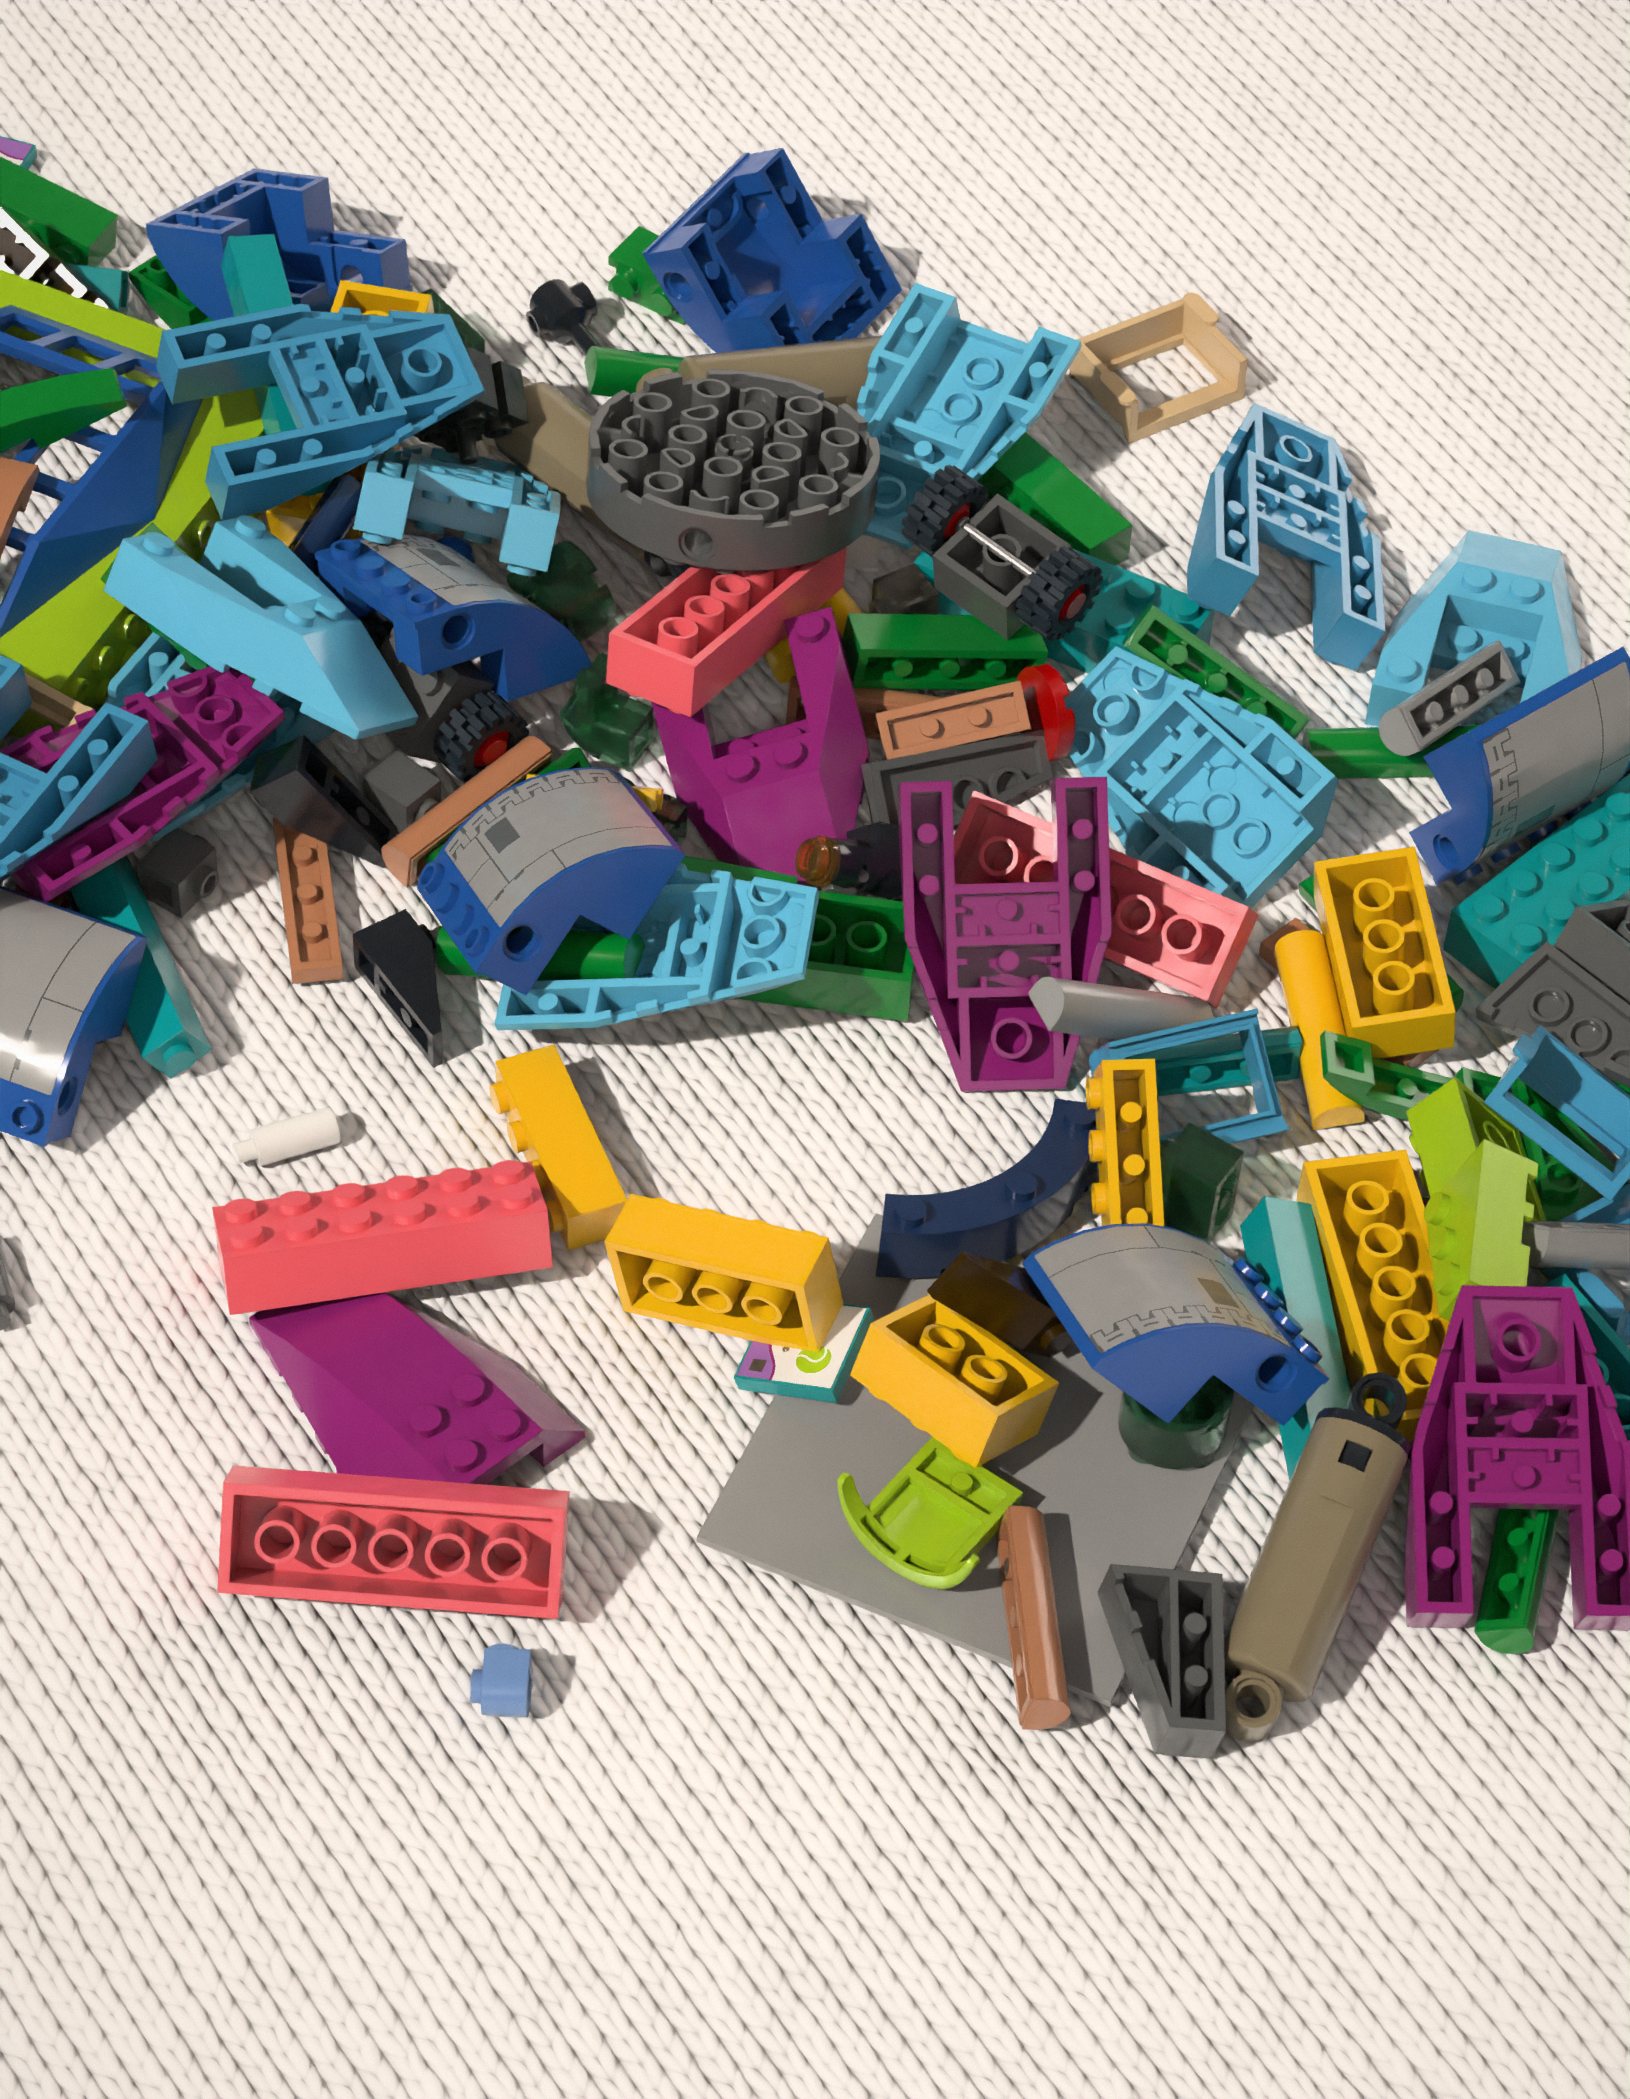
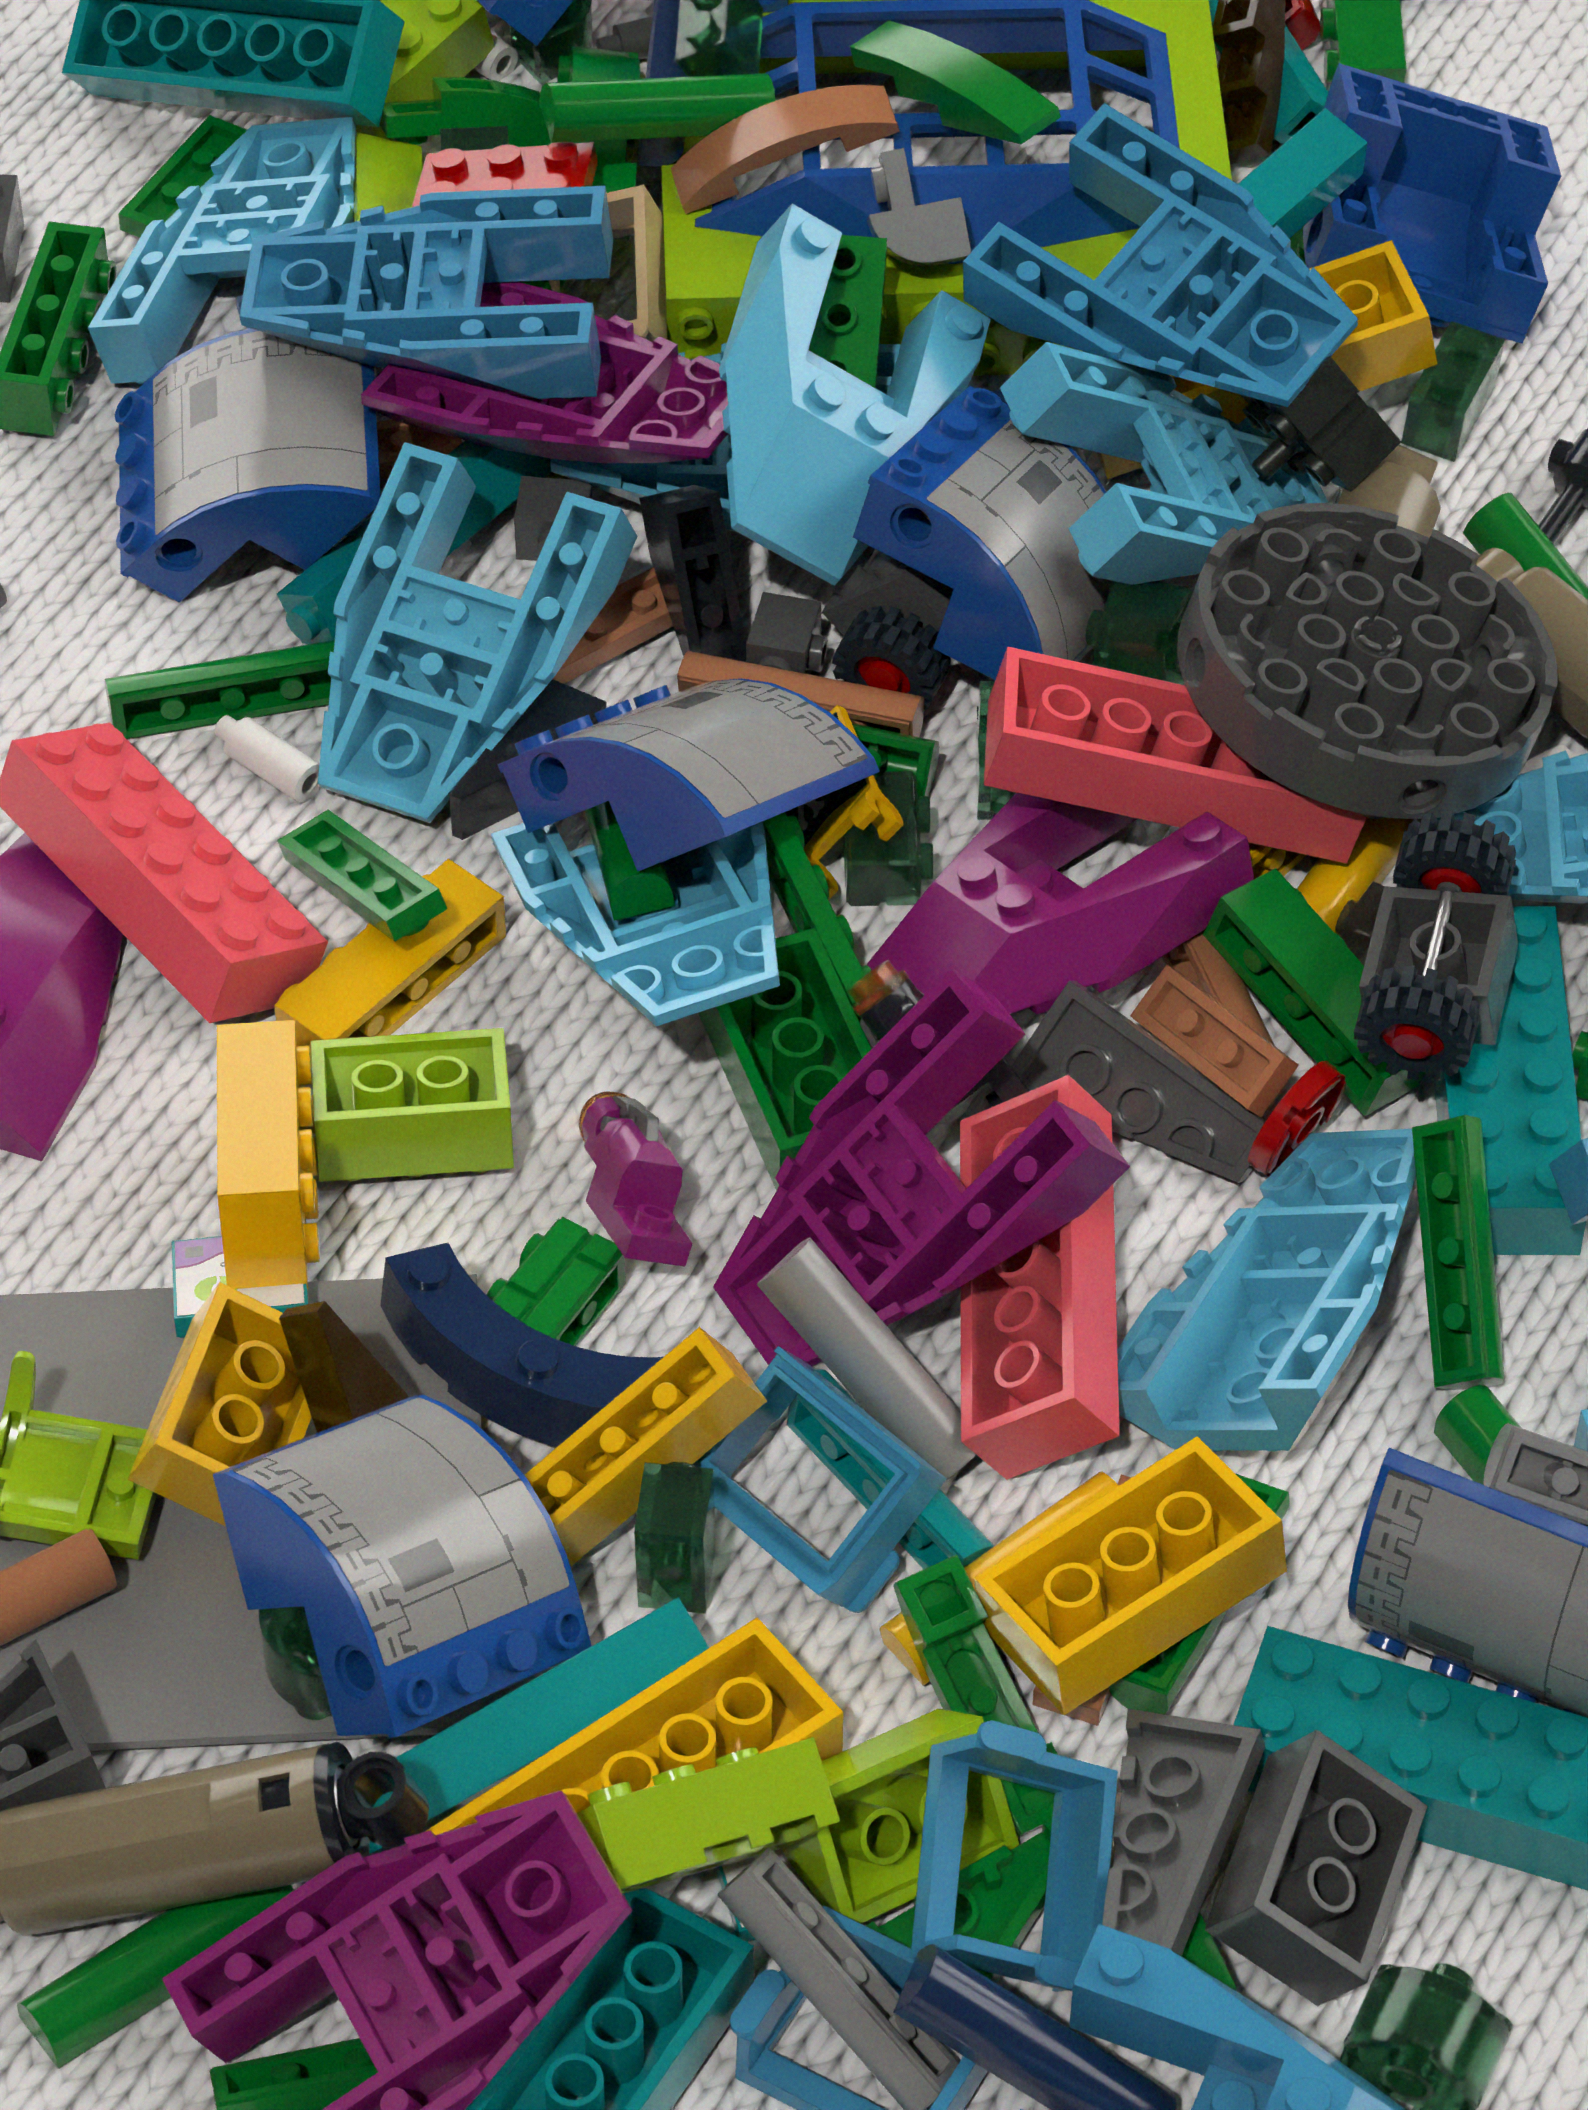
camera: 65 degrees right, 0 degrees up
none -> green brick [17,1885,294,2069]
none -> green brick [105,640,335,739]
none -> green plate [277,809,448,941]
none -> lime slope [311,1028,514,1182]
none -> medium azure wedge [318,442,638,823]
none -> green brick [486,1217,626,1346]
none -> magenta plate [579,1091,693,1267]
none -> light grey brick [867,148,971,267]

